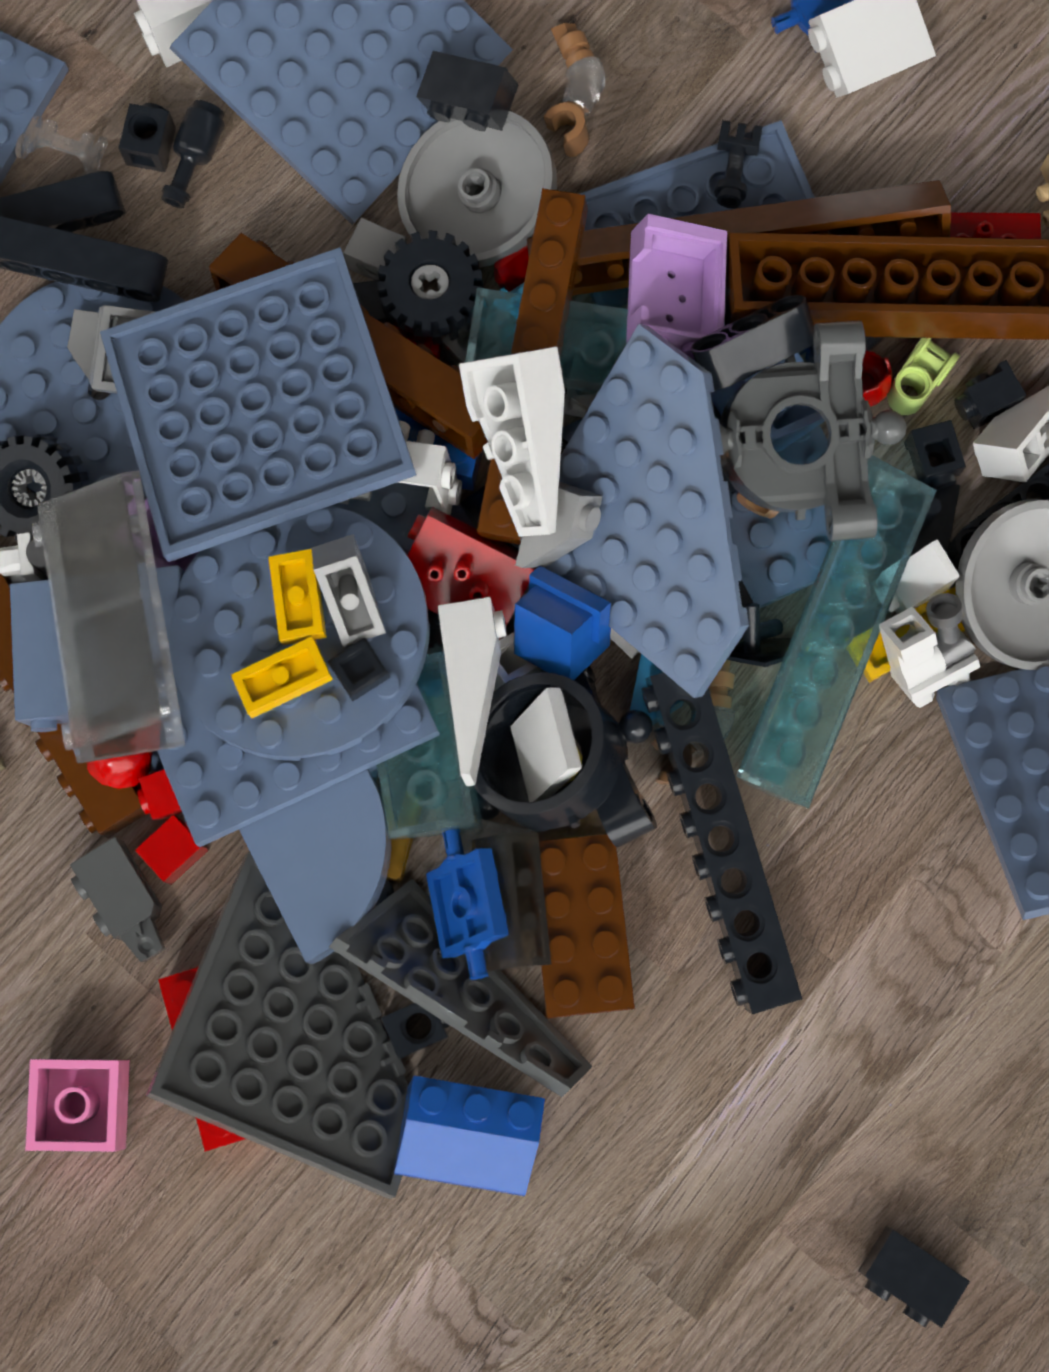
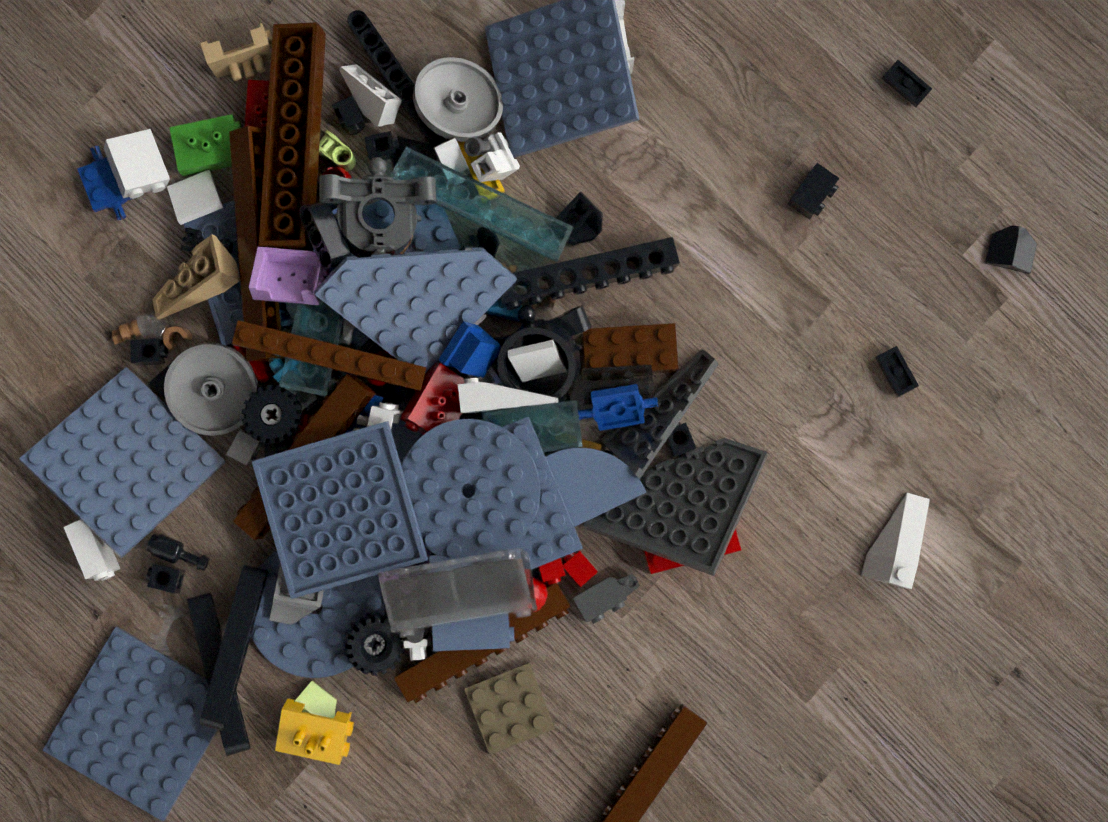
camera: 90 degrees left, 5 degrees up
bright pink brick [25,1059,130,1152] -> none
yellow plate [231,636,333,718] -> none
yellow plate [268,549,327,646] -> none
light grey slope [311,534,386,647] -> none
black tile [327,638,391,701] -> none
slope [394,1075,545,1196] -> none
black brick [416,51,519,131] -> none
white wedge [459,347,565,537] -> none
light grey slope [515,481,603,568] -> none
none -> black brick [130,338,168,366]
none -> tan wedge [152,234,241,320]
none -> white tile [167,170,223,225]
none -> bright green piece [169,114,242,177]
none -> black slope [551,192,603,245]

